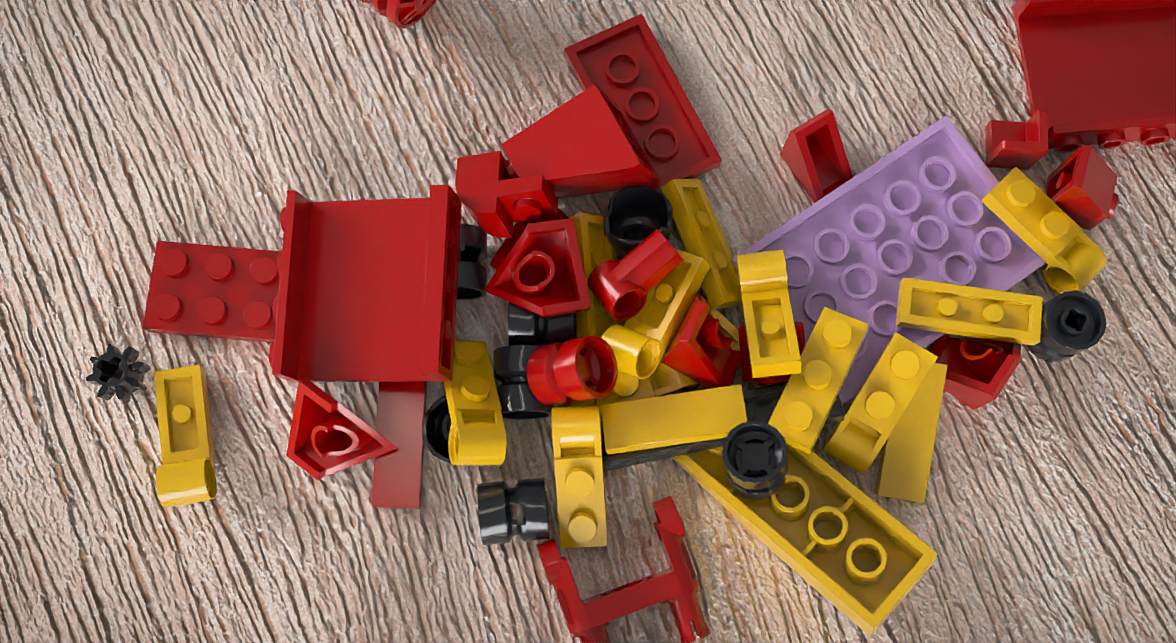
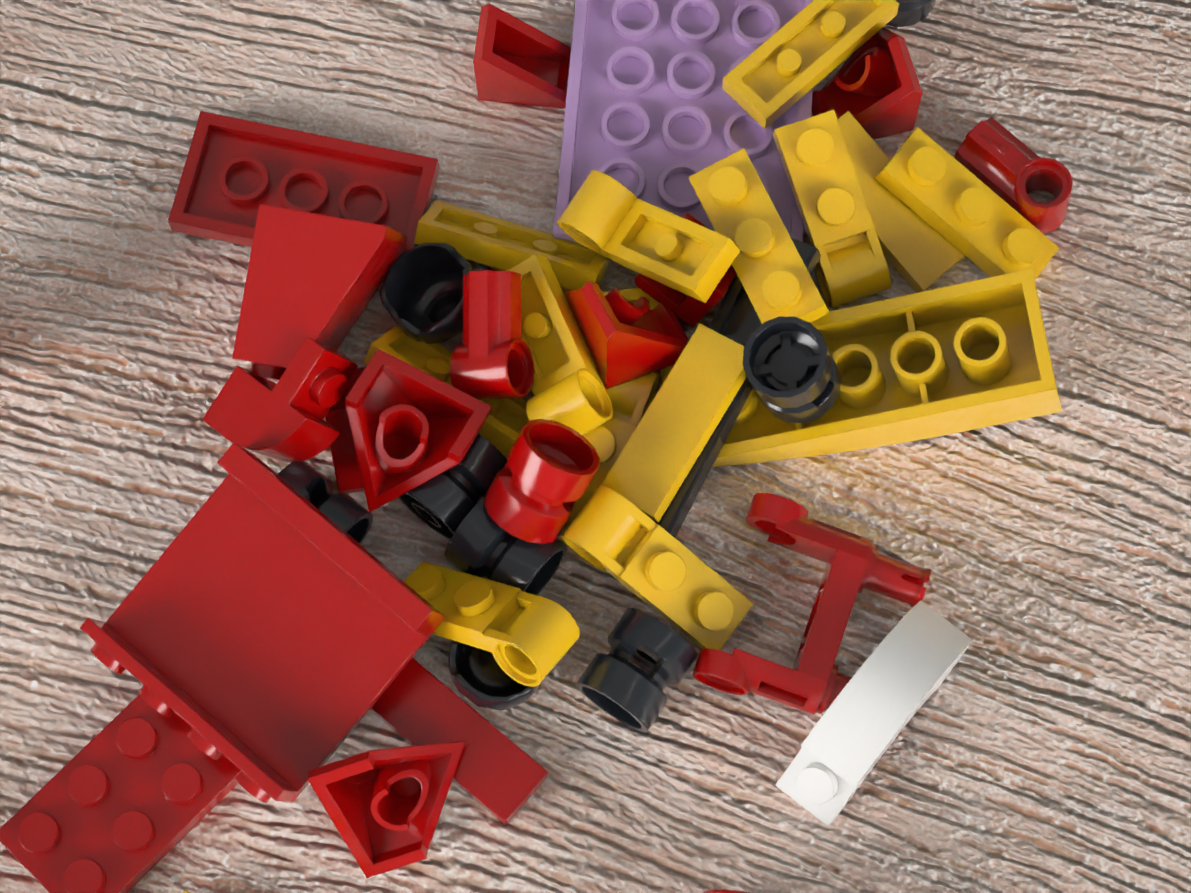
camera: 45 degrees left, 5 degrees down
none -> yellow plate [875,127,1059,280]
none -> red piece [954,117,1073,234]

